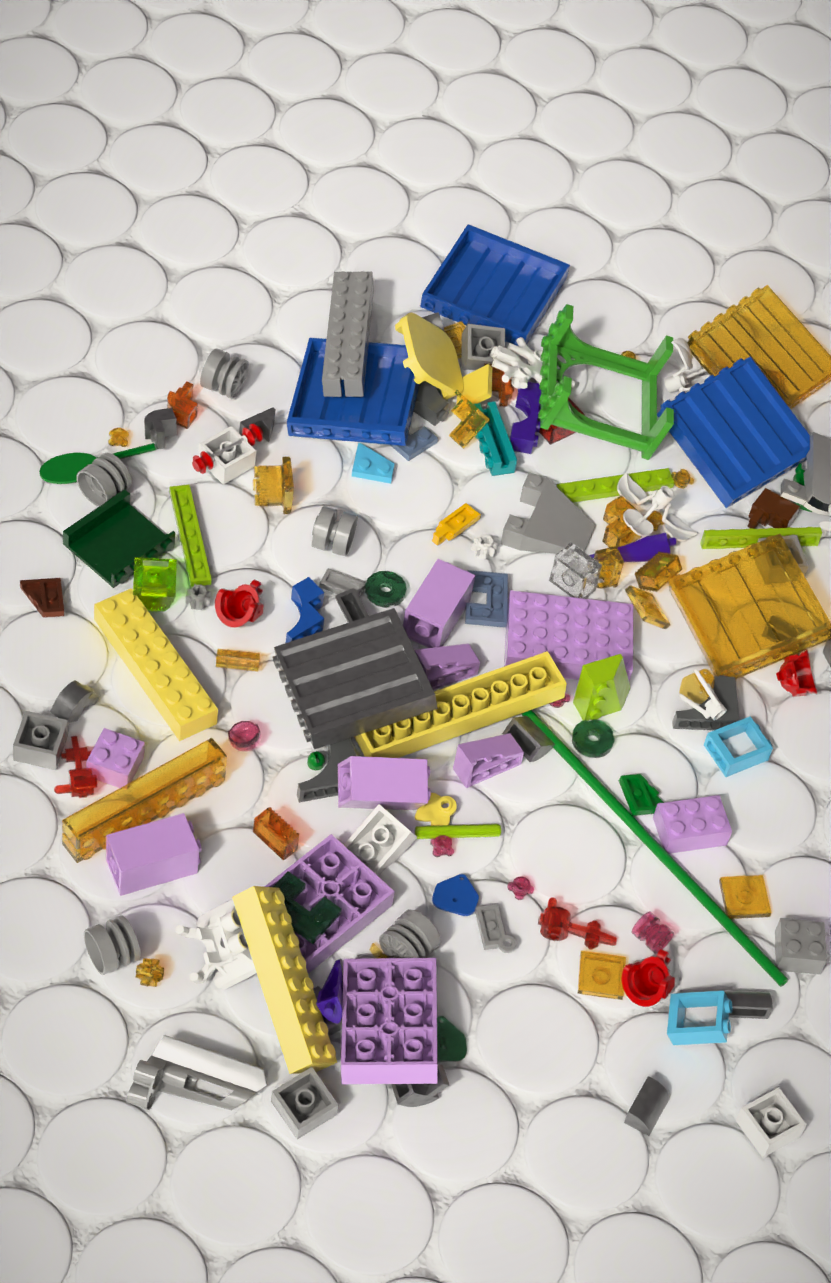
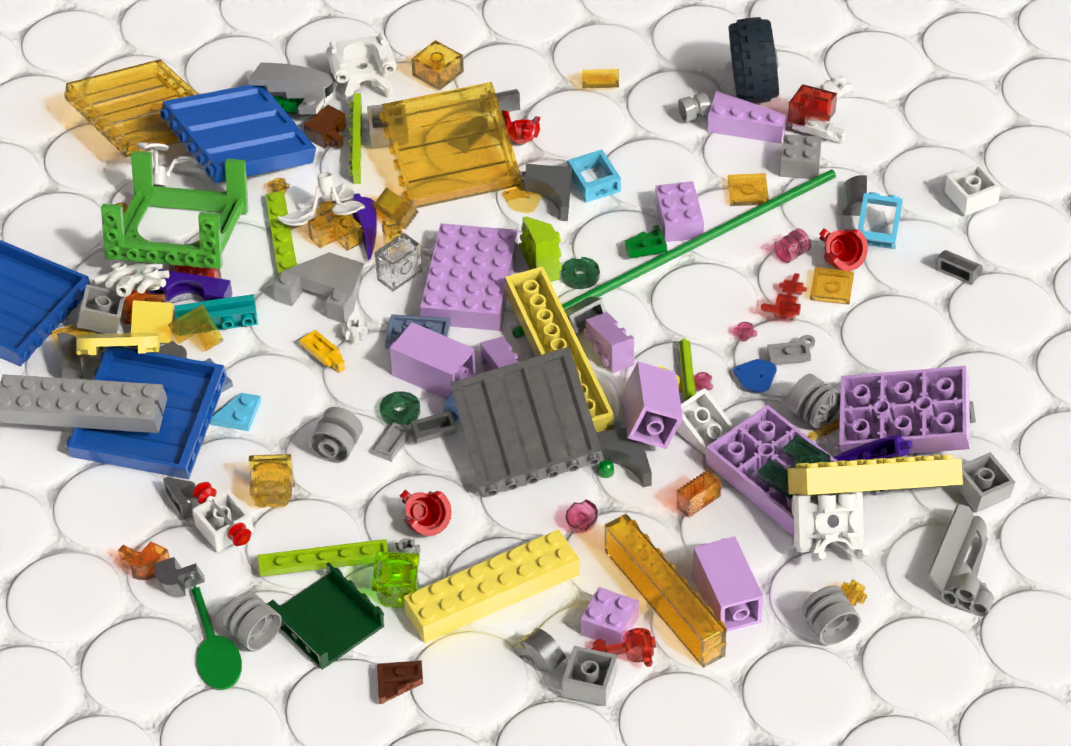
camera: 75 degrees left, 5 degrees down
clear yellow plate [108,428,129,447] -> none
light grey wheel [200,348,249,399] -> none
clear yellow axle [215,649,260,672] -> none
blue arch [285,577,325,643] -> none
clear yellow tile [625,585,671,629] -> none
white plant [679,669,727,720] -> none

